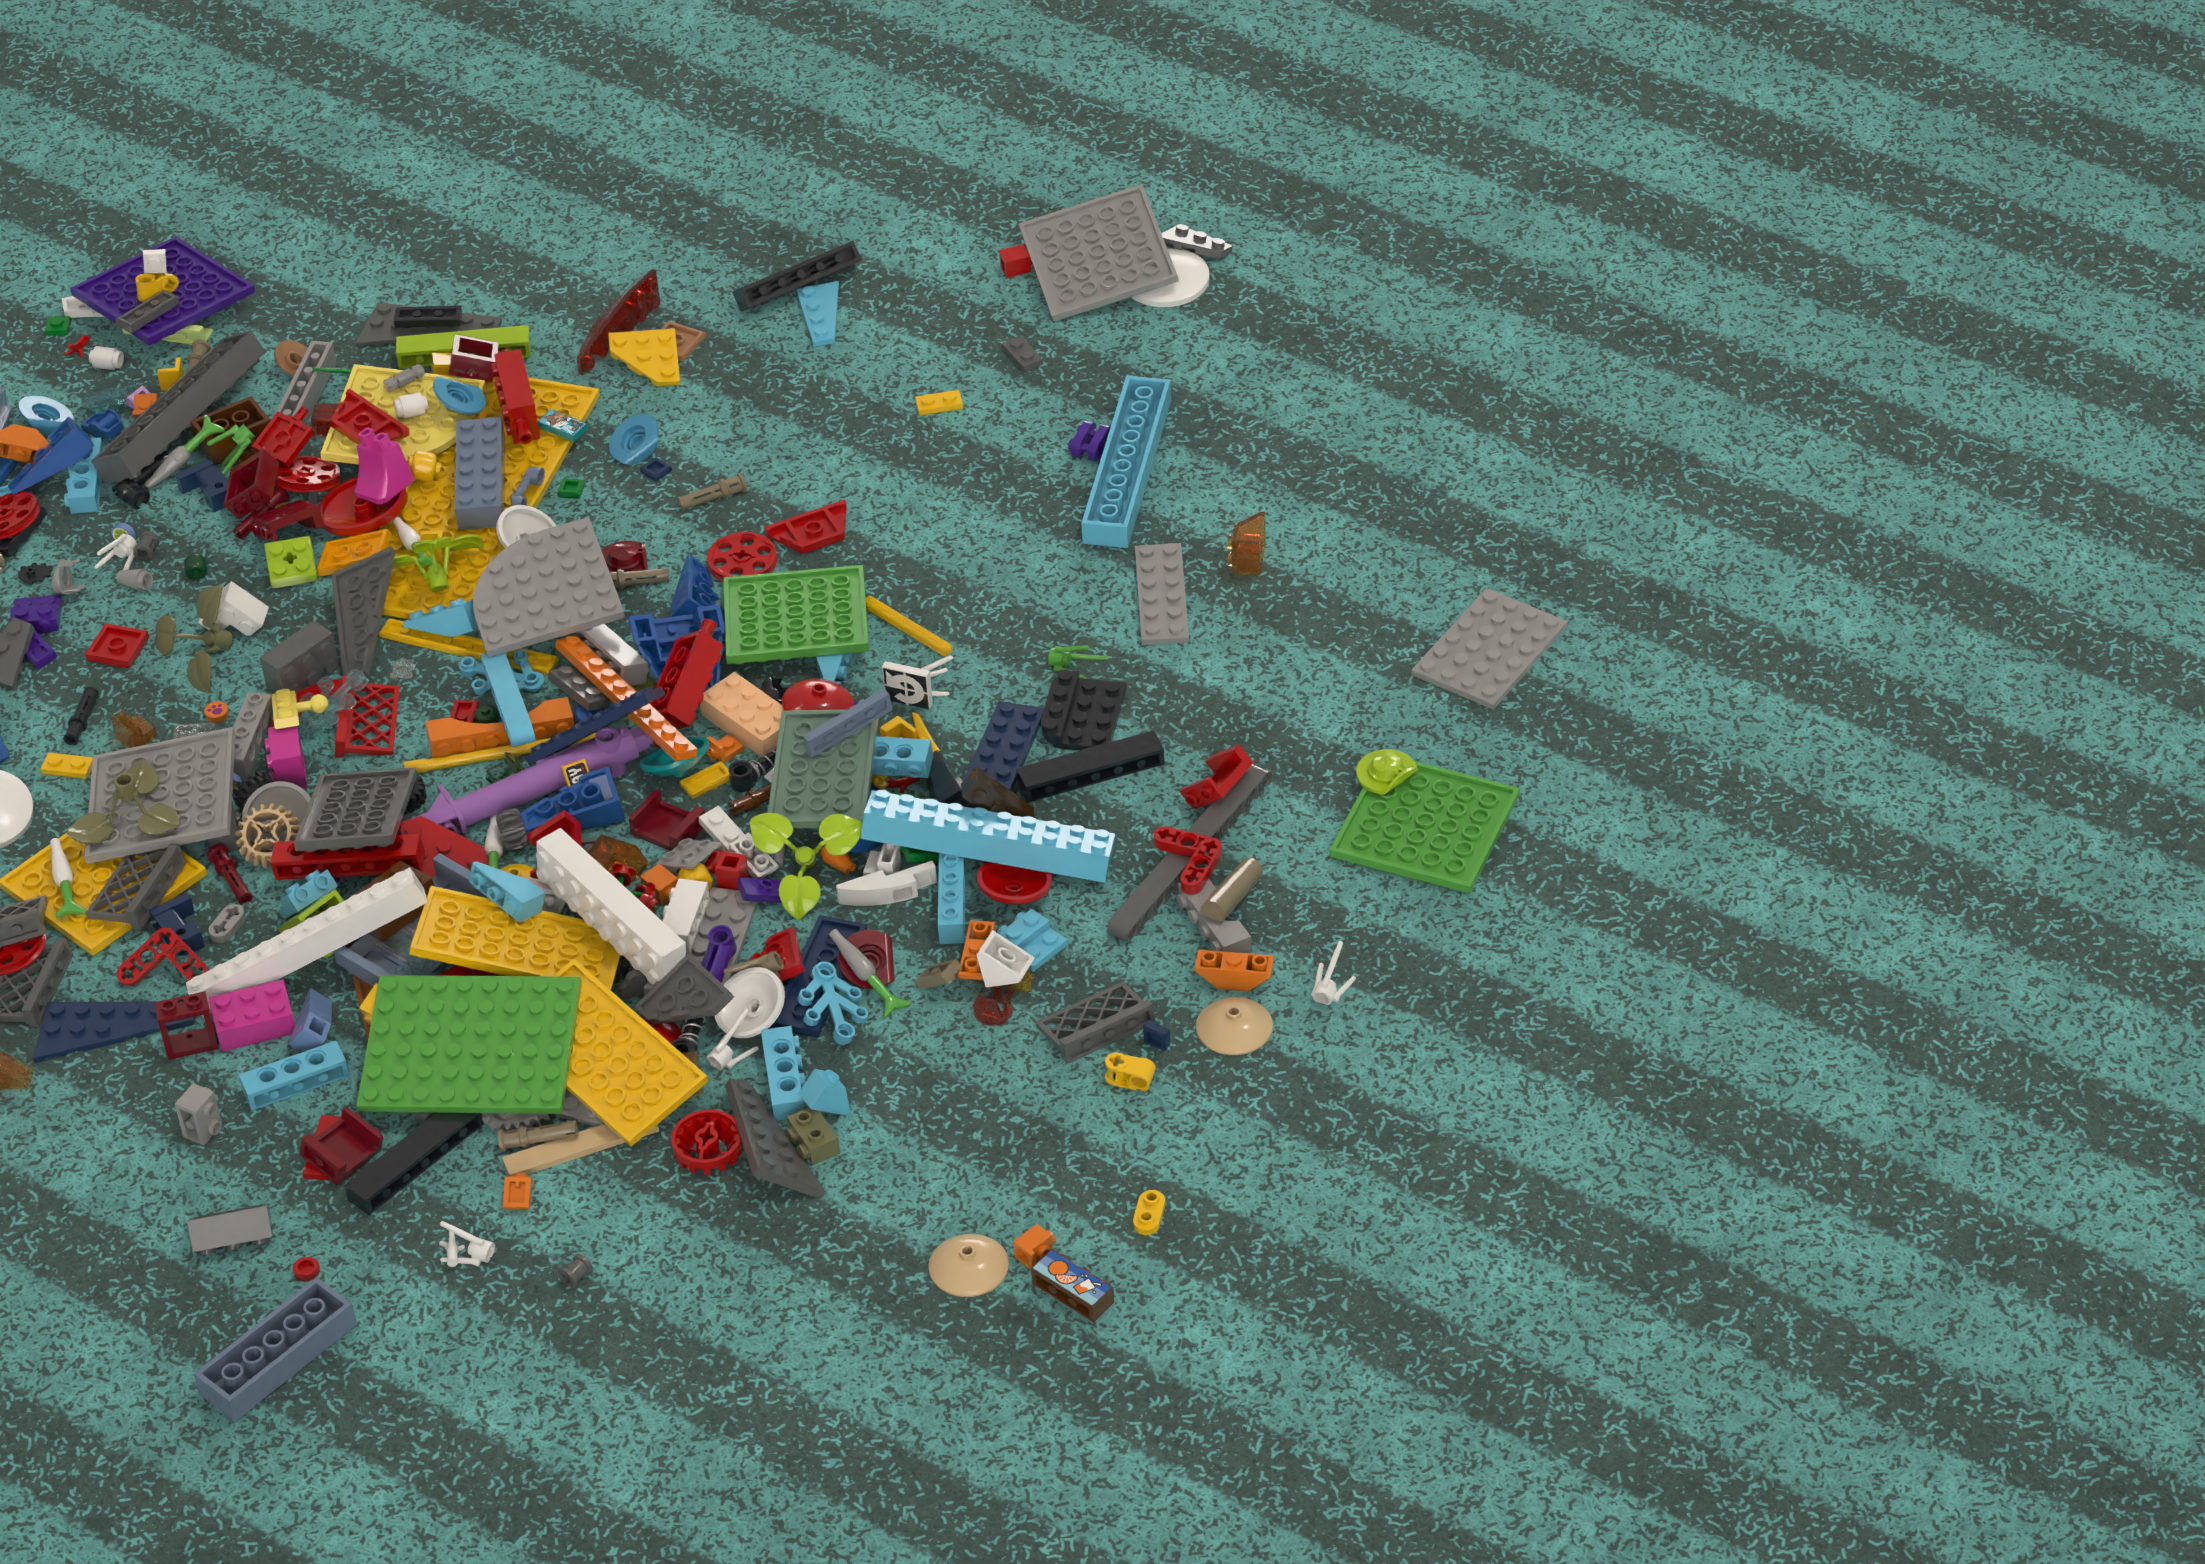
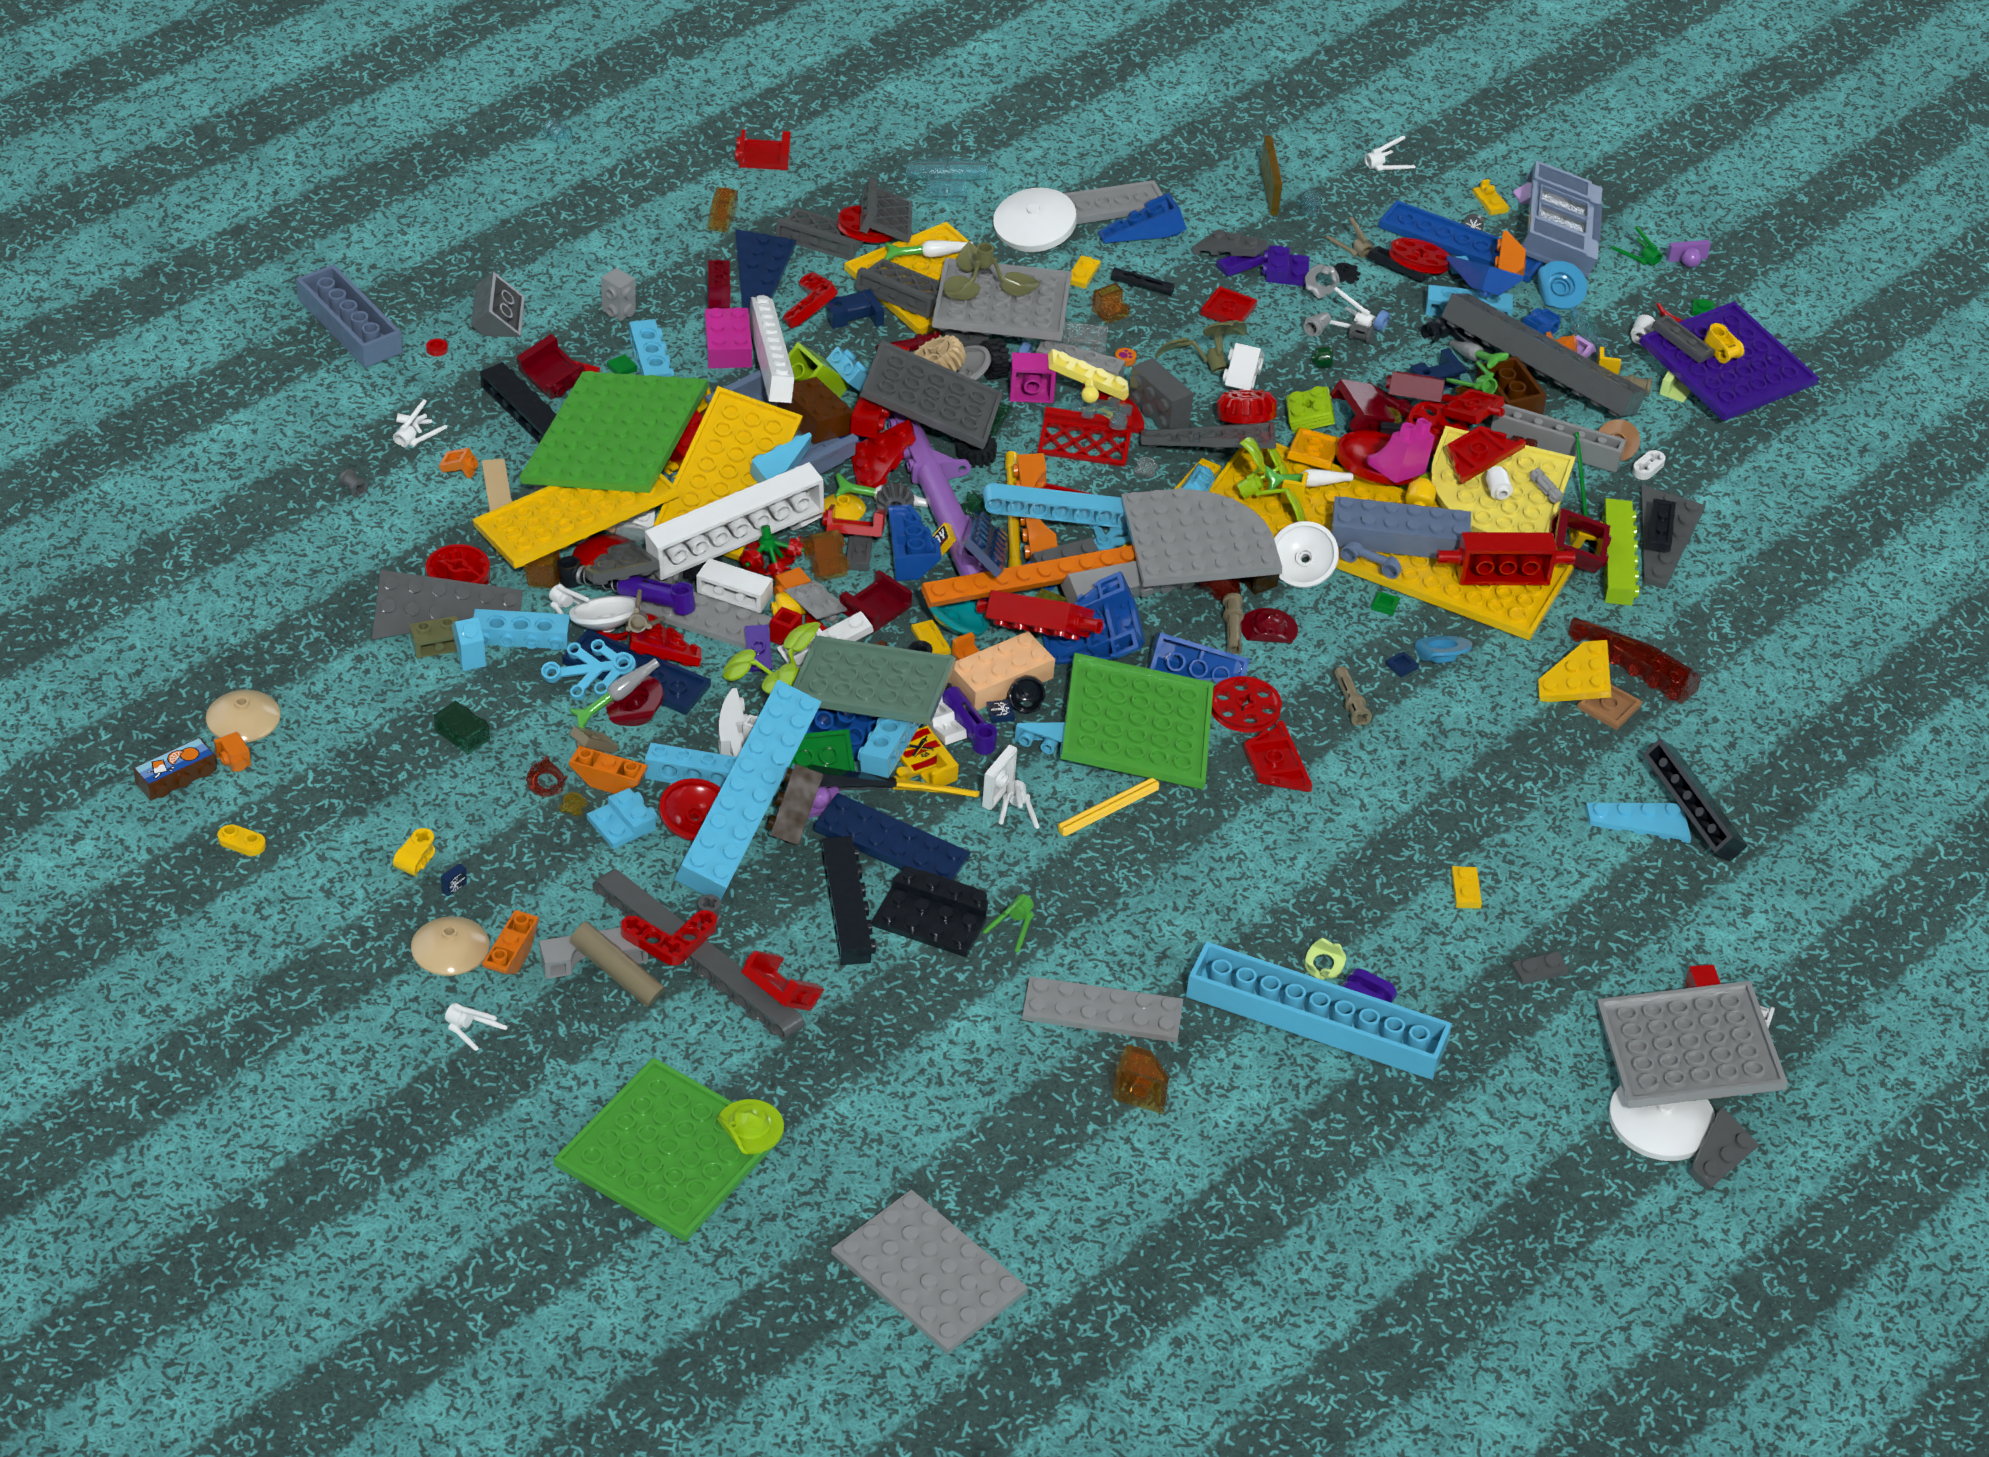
camera: 95 degrees right, 0 degrees up
white plate [143,249,167,274] -> none
light grey beam [209,904,246,943] -> none
medium blue slope [288,988,332,1052] -> none
dark azure hat [433,376,486,415] -> none
dark tan pin [497,1120,579,1153] -> none
tile [538,409,588,442] -> none
red dish [782,678,854,711] -> none
sand blue plate [803,689,892,758] -> none
white slope [977,930,1035,987] -> none
dark grey fence [1036,982,1156,1064] -> none
none -> clear green brick [434,700,490,755]
none -> green tile [607,354,637,374]
none -> dark grey bush [698,894,721,924]
none -> red gear [1217,388,1277,424]
none -> yellowish green piece [1305,938,1346,980]
none -> white beam [1632,450,1665,480]

